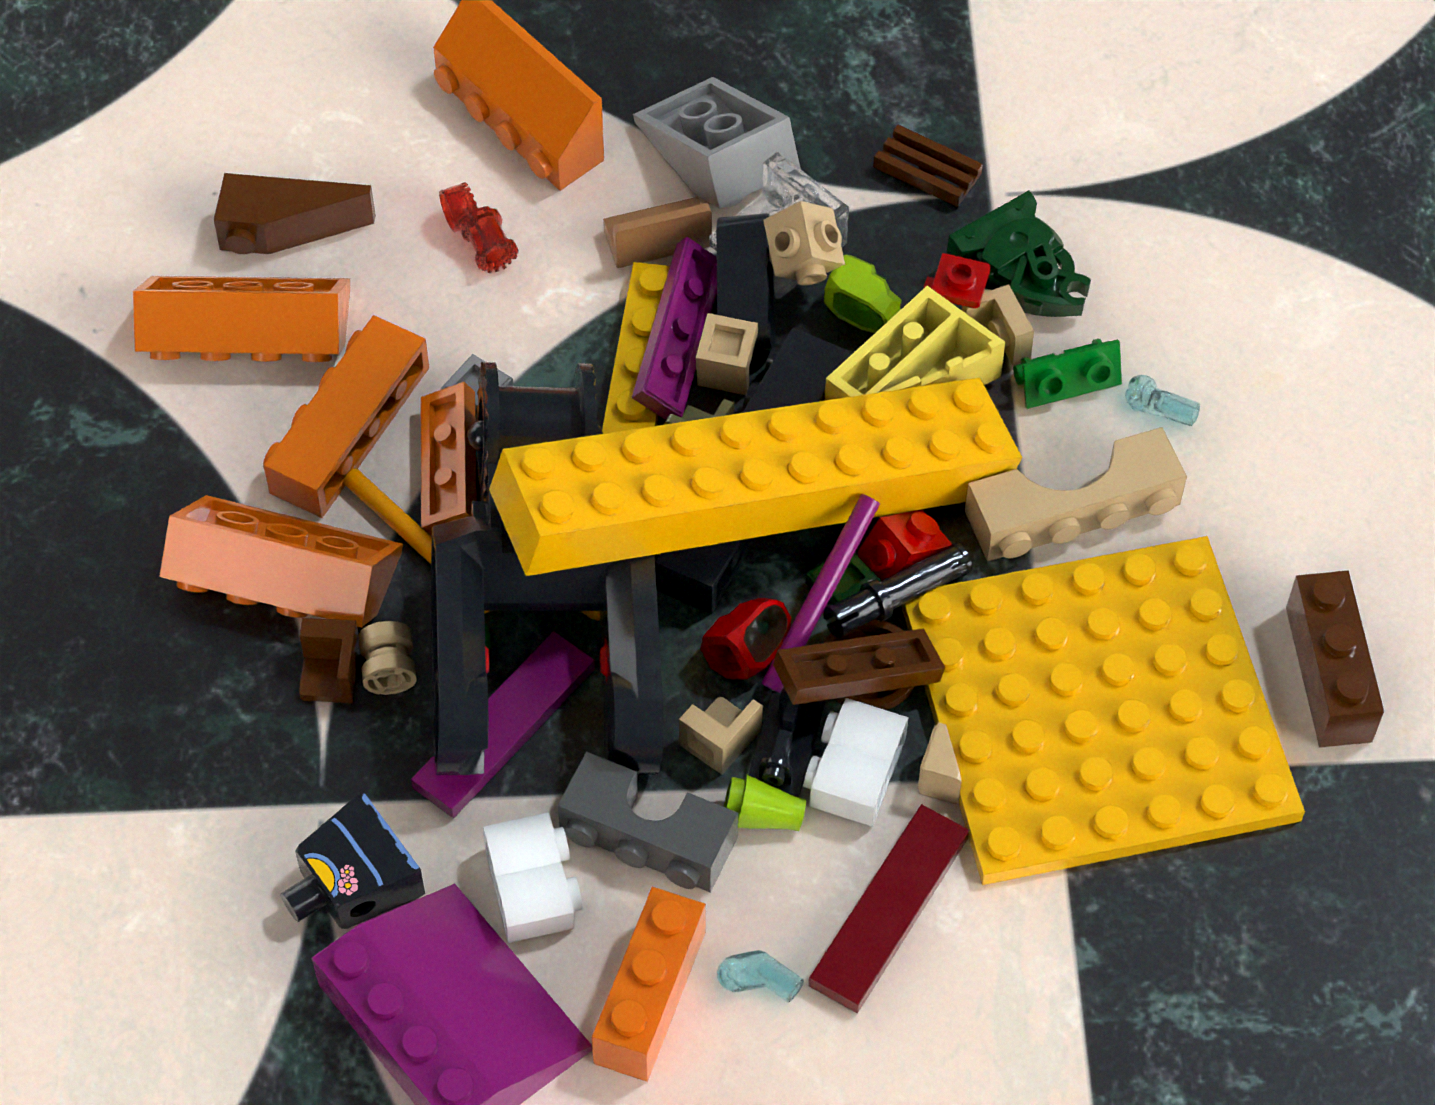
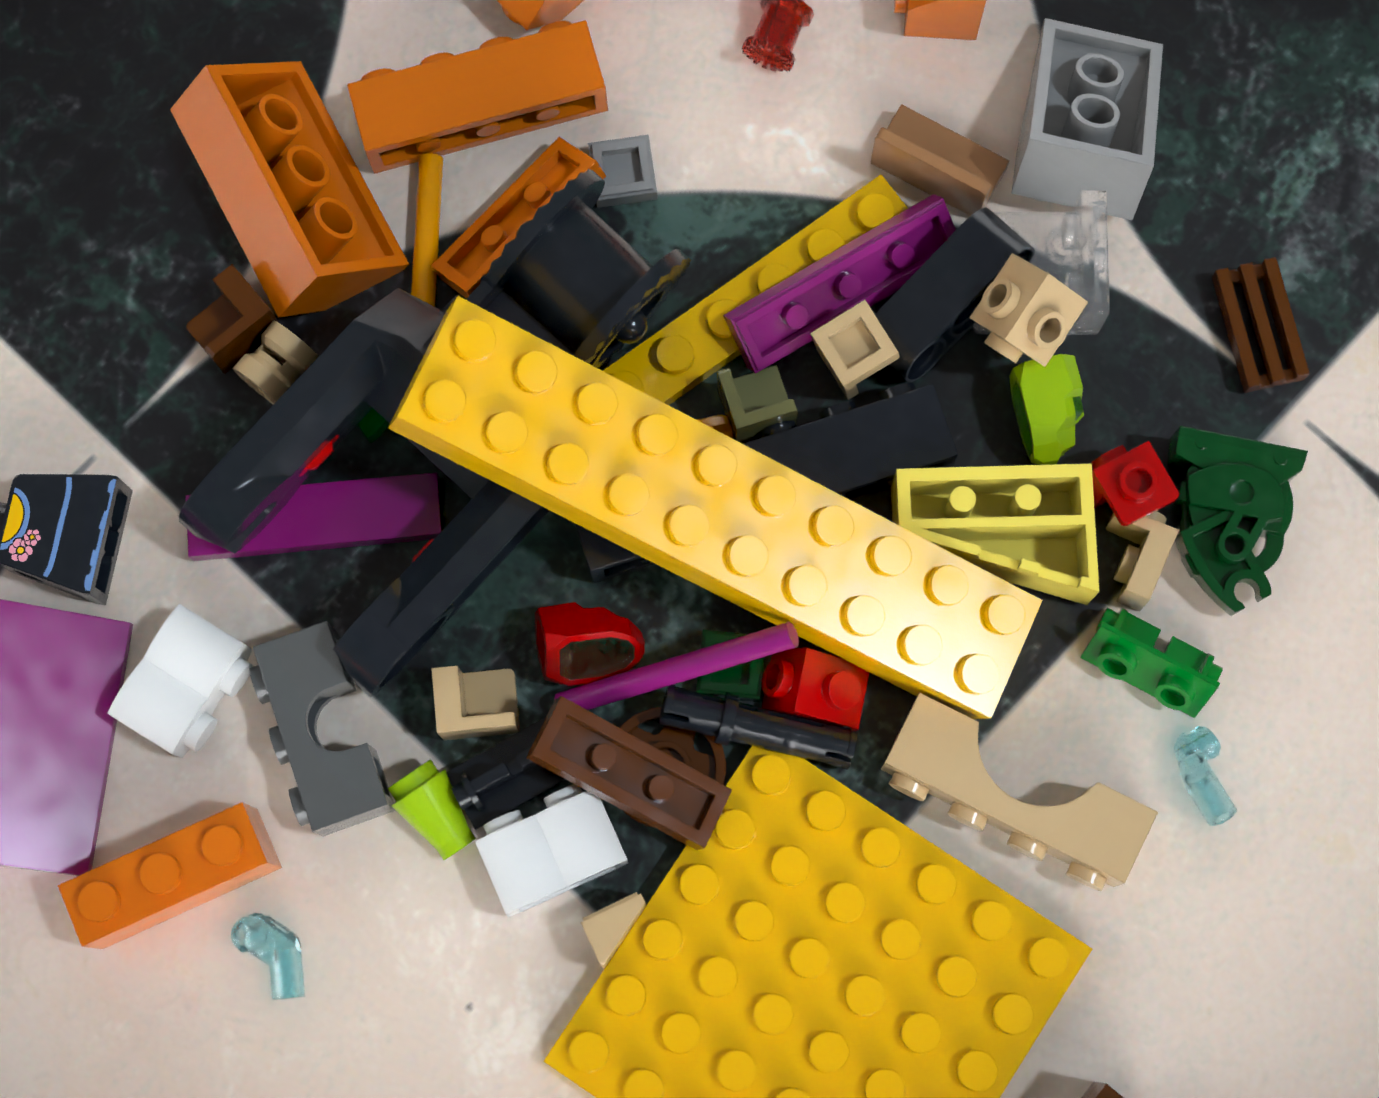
camera: 50 degrees right, 20 degrees up
dark red tile [808,804,970,1014] -> none

